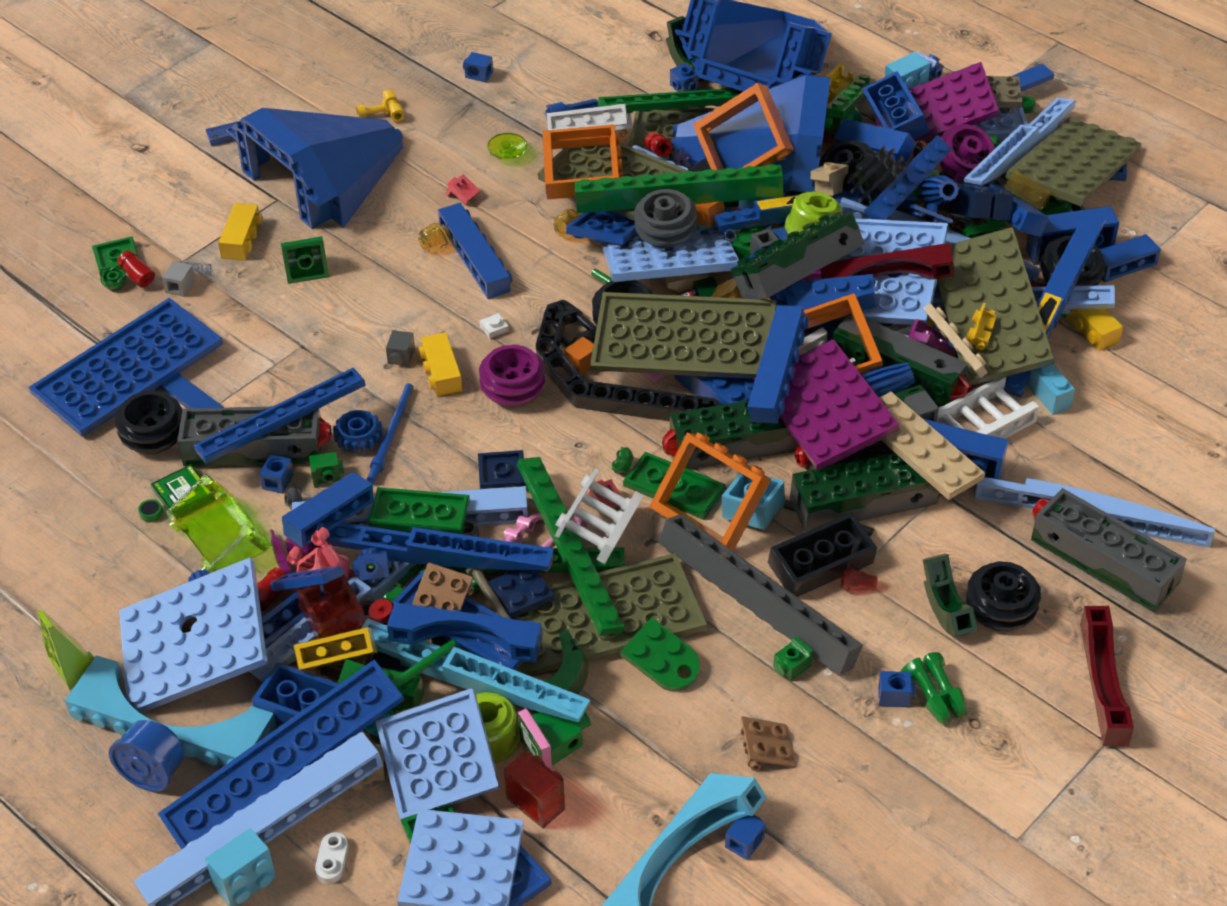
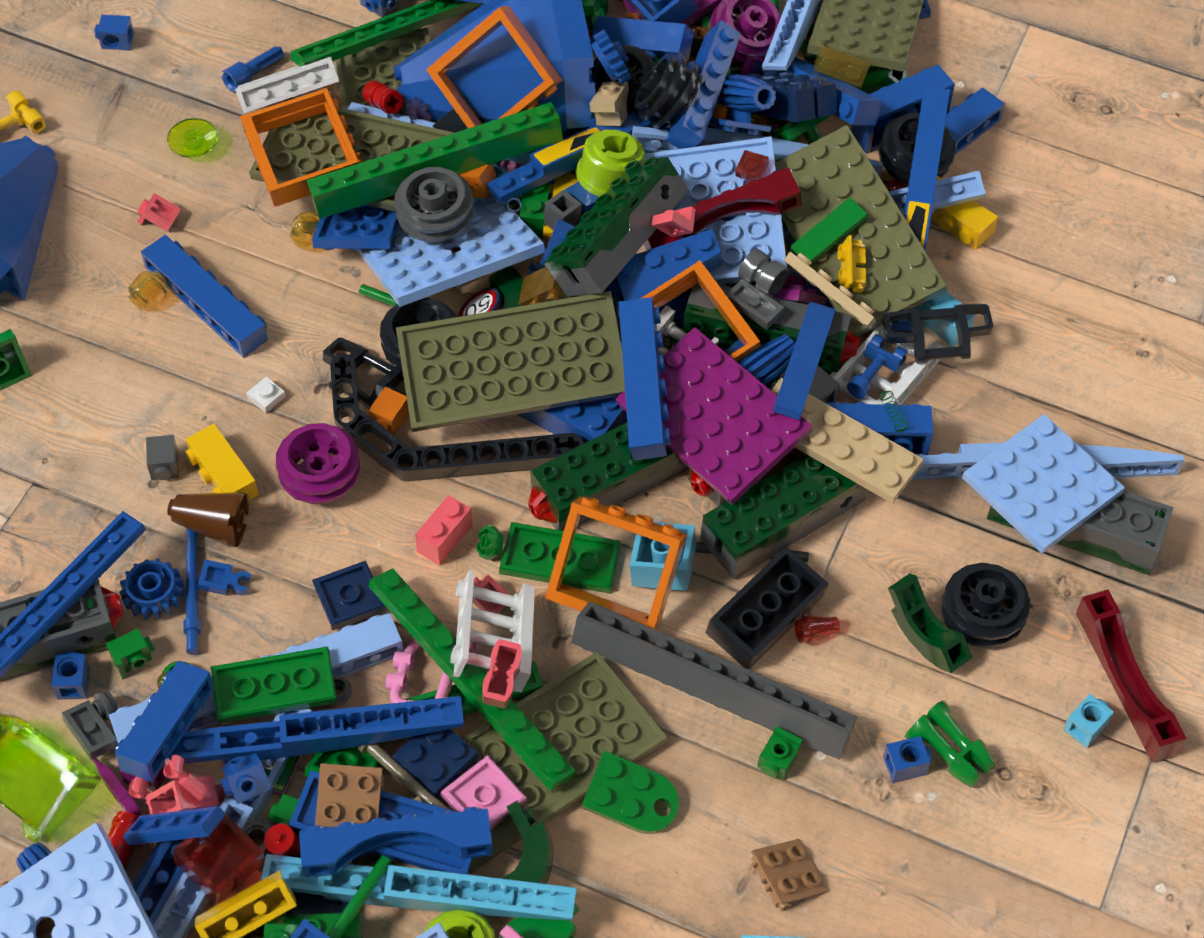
camera: 20 degrees left, 10 degrees up
none -> dark grey plate [62,700,118,760]
none -> reddish brown cone [167,492,249,548]
none -> blue plate [197,559,251,595]
none -> coral brick [415,495,473,566]
none -> bright pink tile [441,755,527,830]
none -> coral brick [482,639,522,709]
none -> blue gear [591,30,632,85]
none -> coral bracket [652,207,695,237]
none -> dark grey plate [726,279,784,330]
none -> clear red tile [735,150,769,181]
none -> dark grey wheel [738,248,789,298]
none -> blue tile [772,302,836,420]
none -> green tile [790,197,868,266]
none -> blue bar [847,334,908,399]
none -> piece [879,391,908,432]
none -> black bar [882,304,994,364]
none -> light blue plate [962,414,1125,554]
none -> medium azure brick [1063,694,1114,748]

